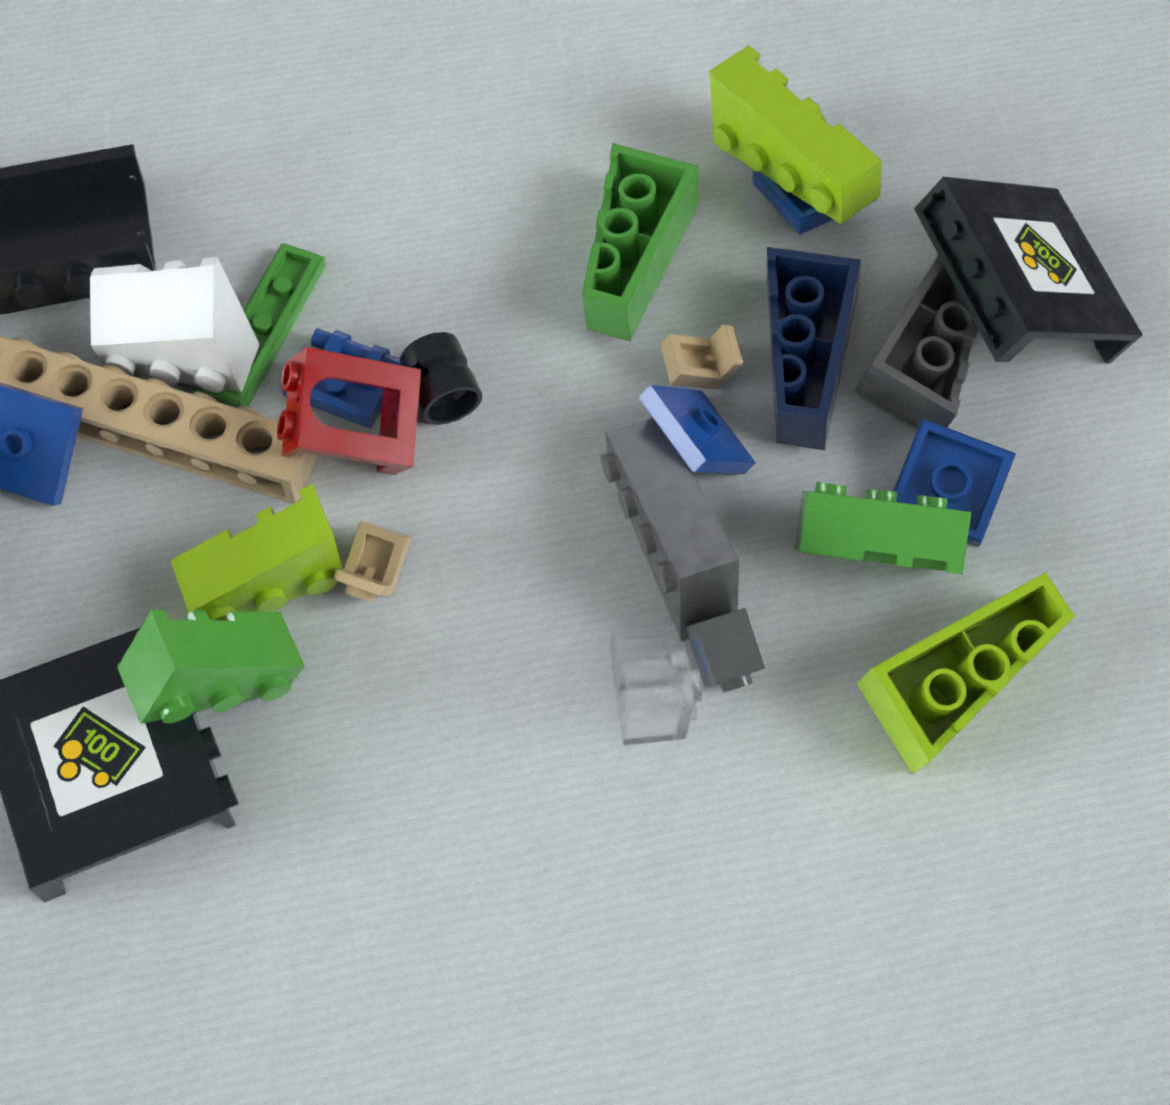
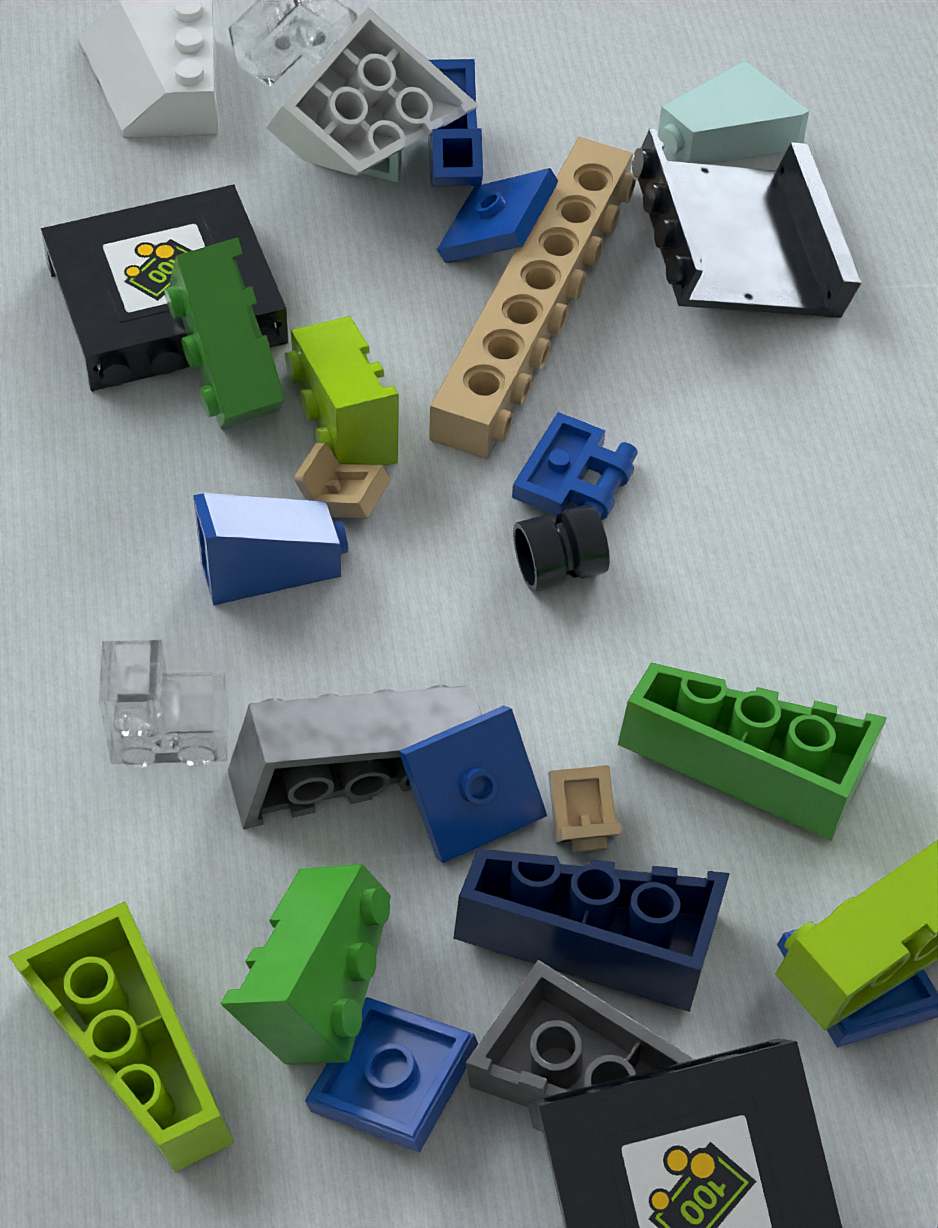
camera: 95 degrees right, 10 degrees down
white wedge [90,257,260,393] -> none
bright green tile [198,243,326,408] -> none
red panel [277,347,421,475] -> none
dark grey brick [685,608,766,692] -> none
none -> blue slope [193,493,348,606]

